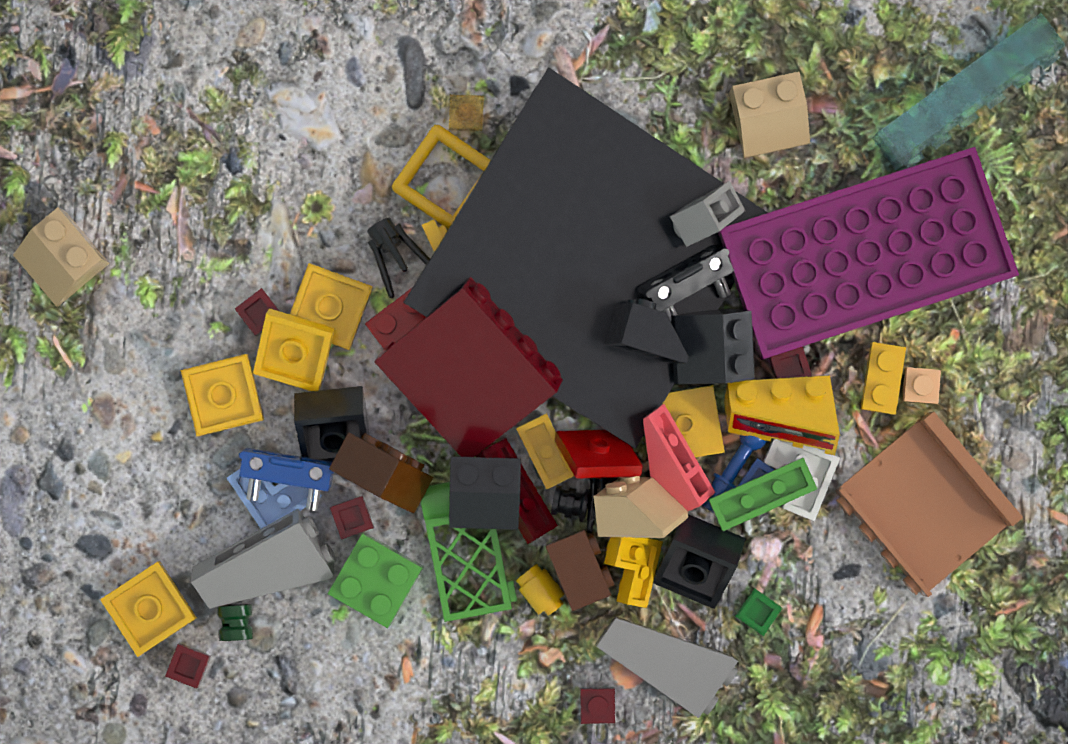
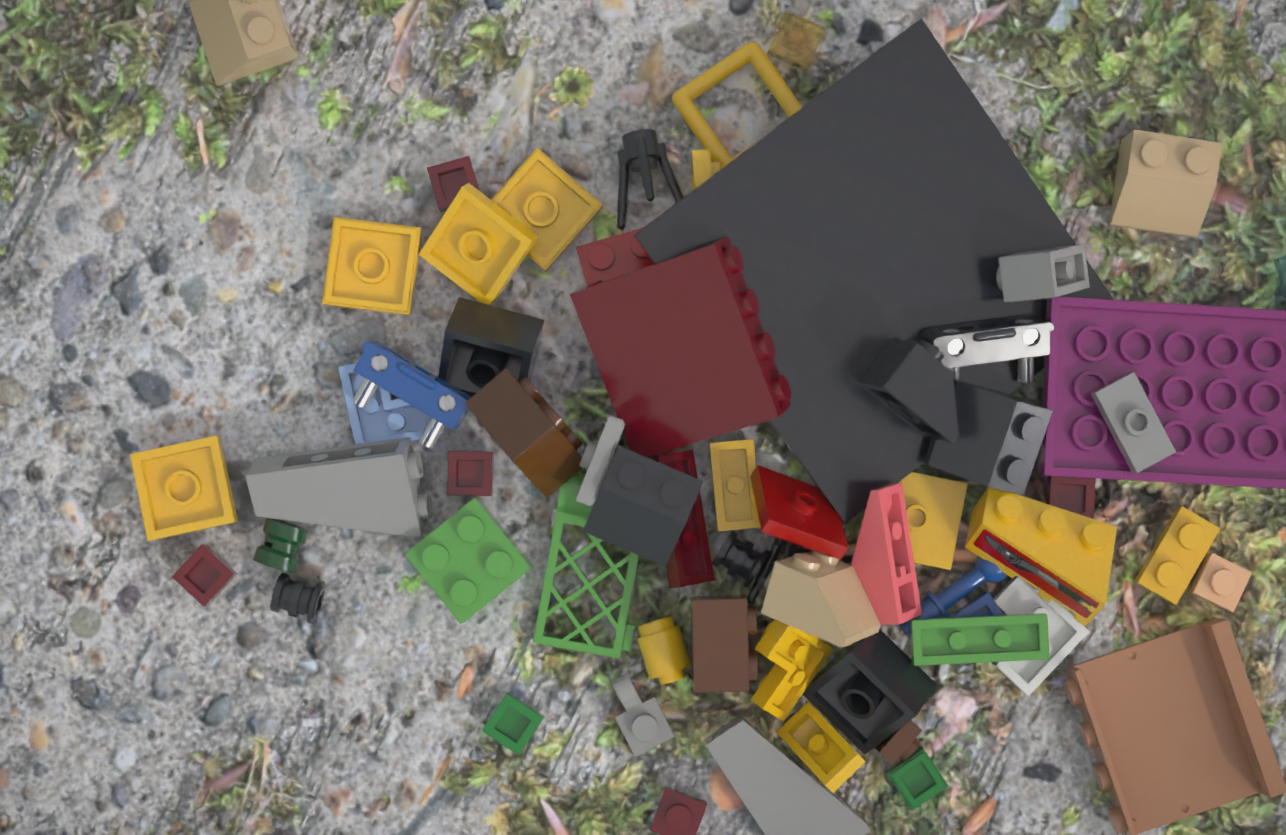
camera: 25 degrees right, 0 degrees up
none -> black bush [270,573,325,624]
none -> green plate [482,692,544,755]
none -> light grey plate [575,414,625,506]
none -> light grey plate [612,673,675,757]
none -> yellow slope [777,702,866,793]
none -> reddish brown plate [875,720,922,764]
none -> light grey plate [1091,372,1176,473]

